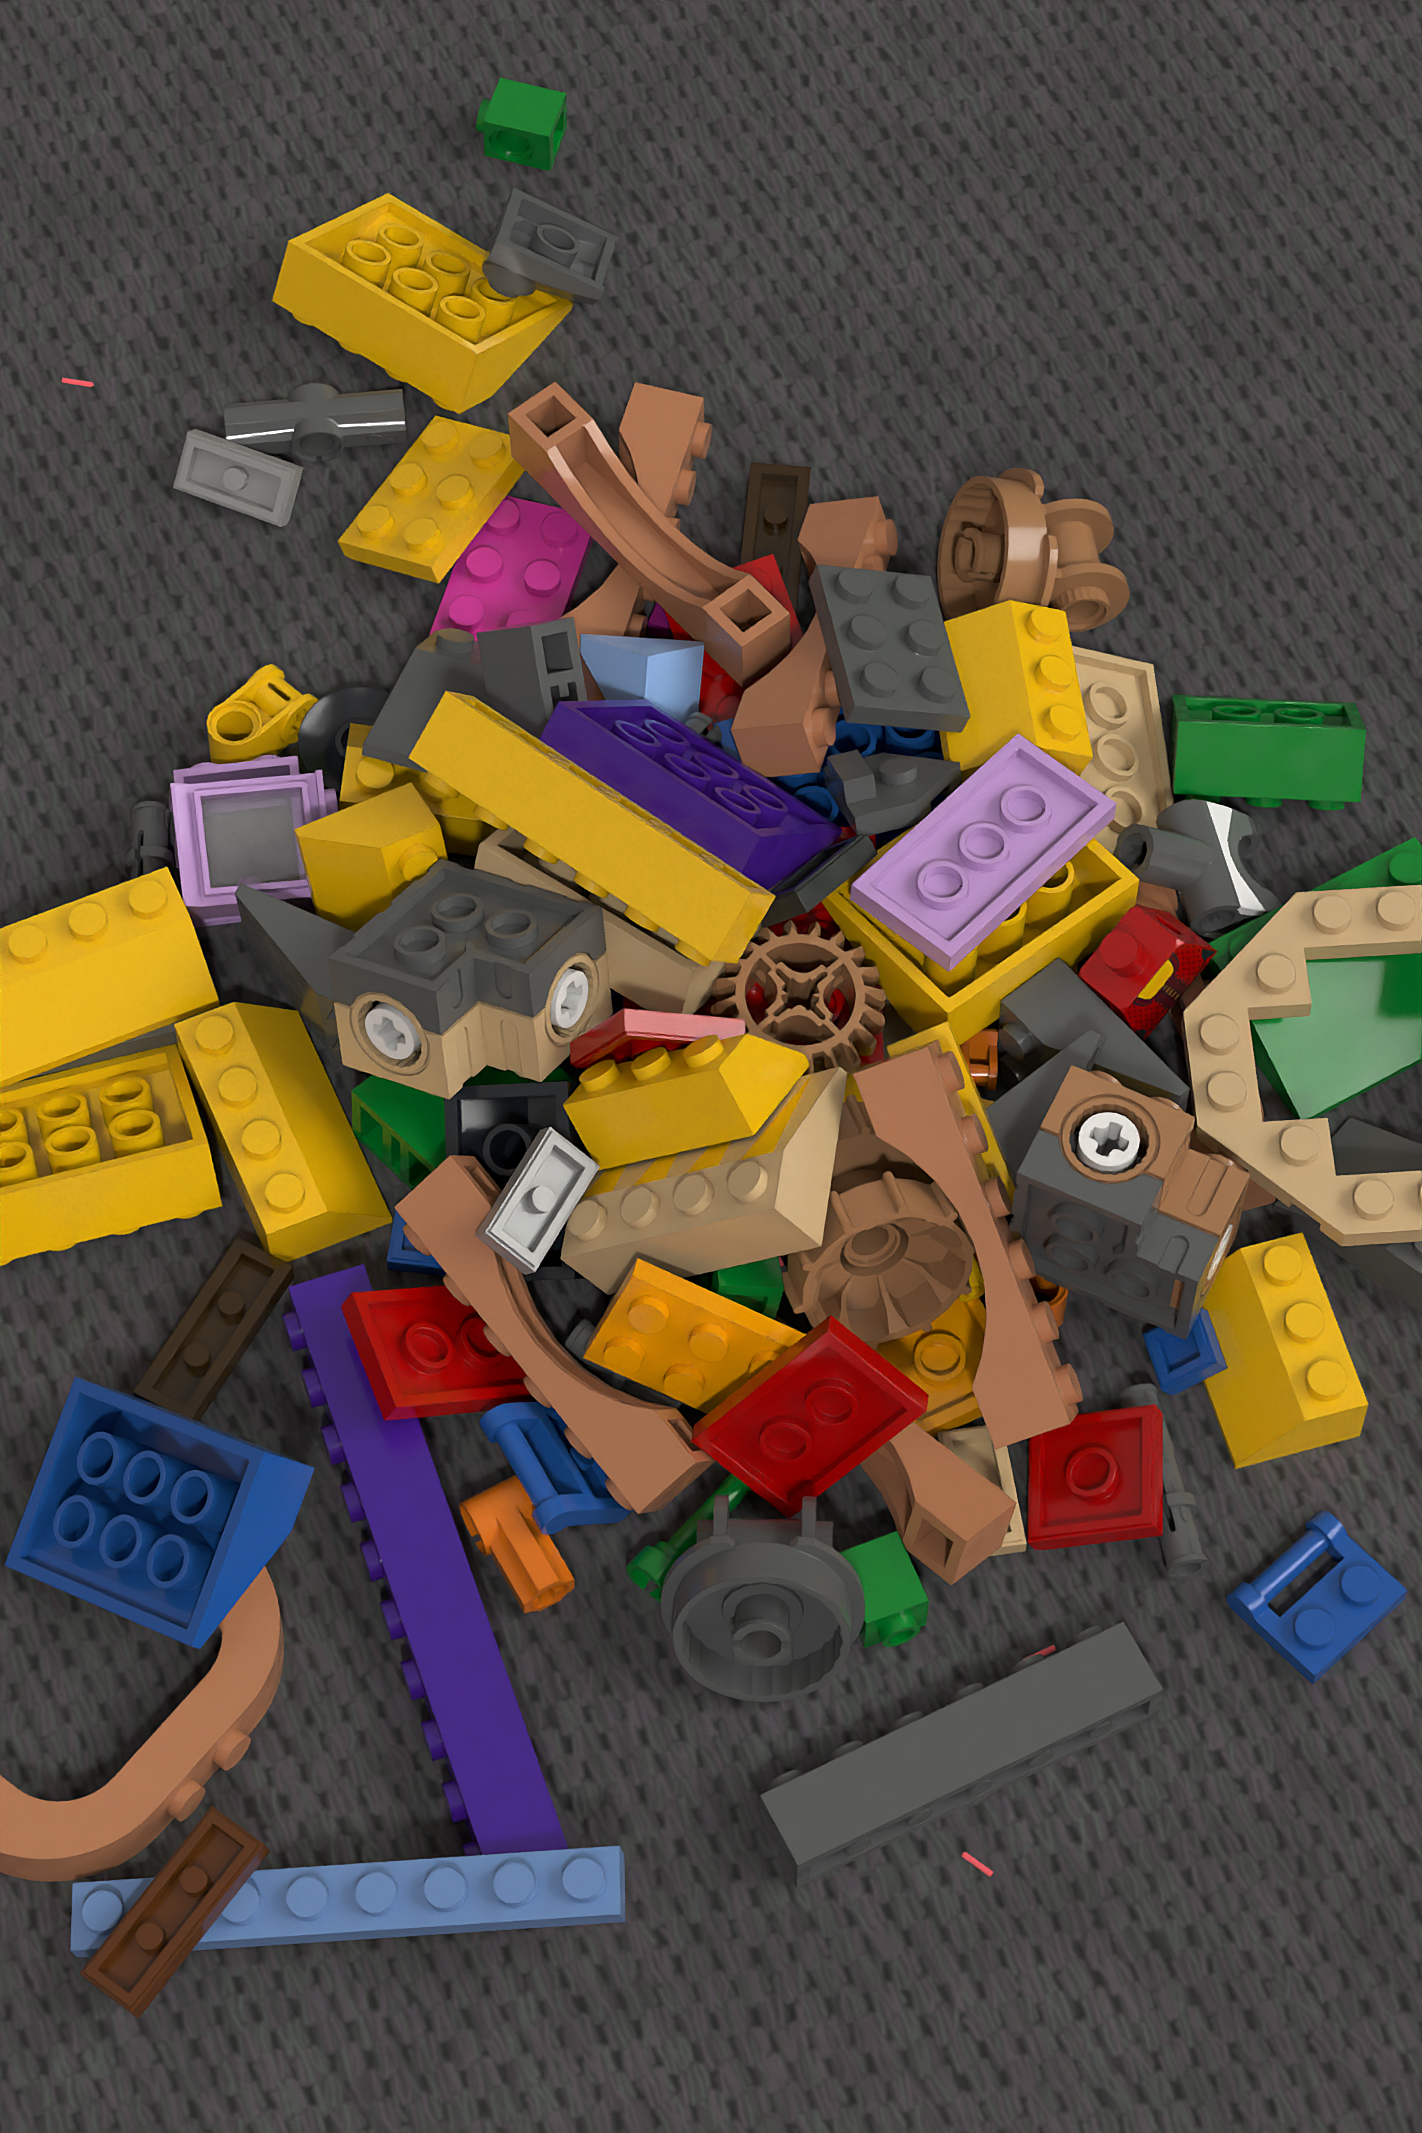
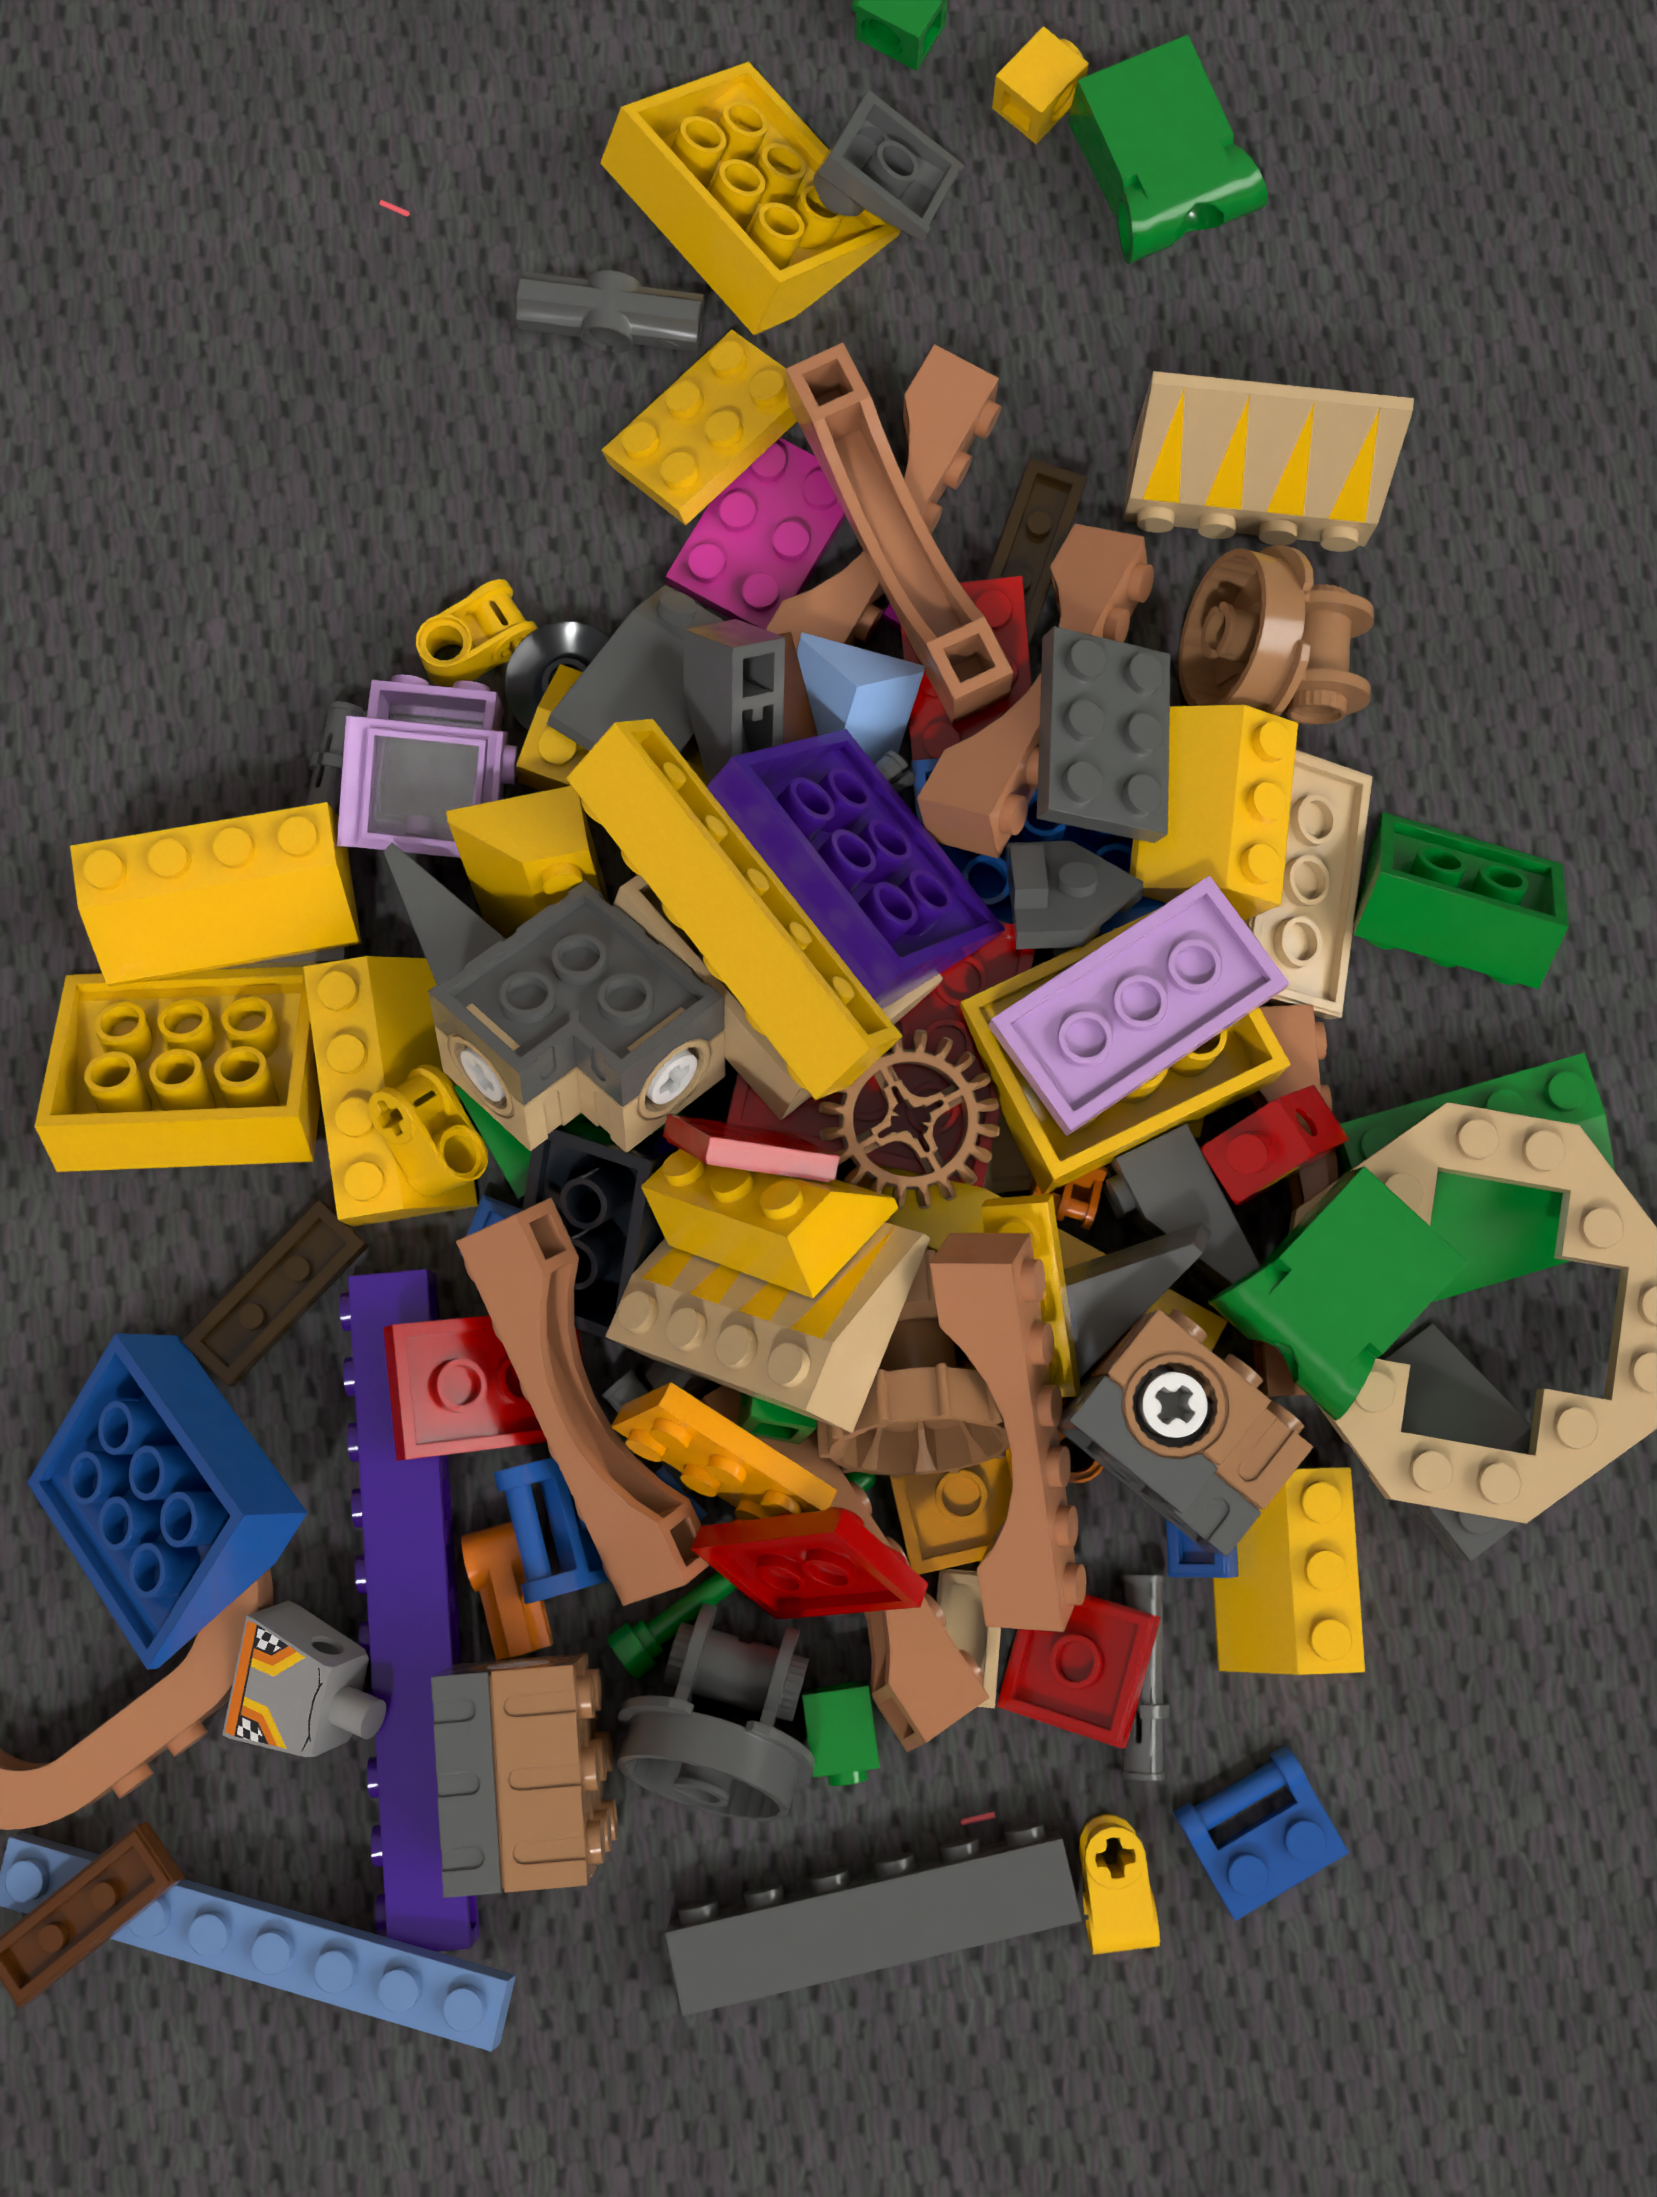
camera: 15 degrees right, 20 degrees up
light grey plate [173,429,303,527] -> none
light grey plate [475,1127,600,1275] -> none
pearl dark grey tile [760,834,878,928] -> none
coral piece [961,1851,994,1877] -> none
dark grey connector [1113,799,1282,939] -> none
none -> light grey torso [222,1600,386,1757]
none -> yellow piece [368,1064,488,1197]
none -> medium nougat piece [431,1653,618,1898]
none -> yellow brick [992,26,1089,144]
none -> green piece [1068,34,1268,265]
none -> yellow piece [1079,1814,1160,1955]
none -> tan slope [1123,371,1414,552]
none -> green piece [1208,1166,1469,1421]

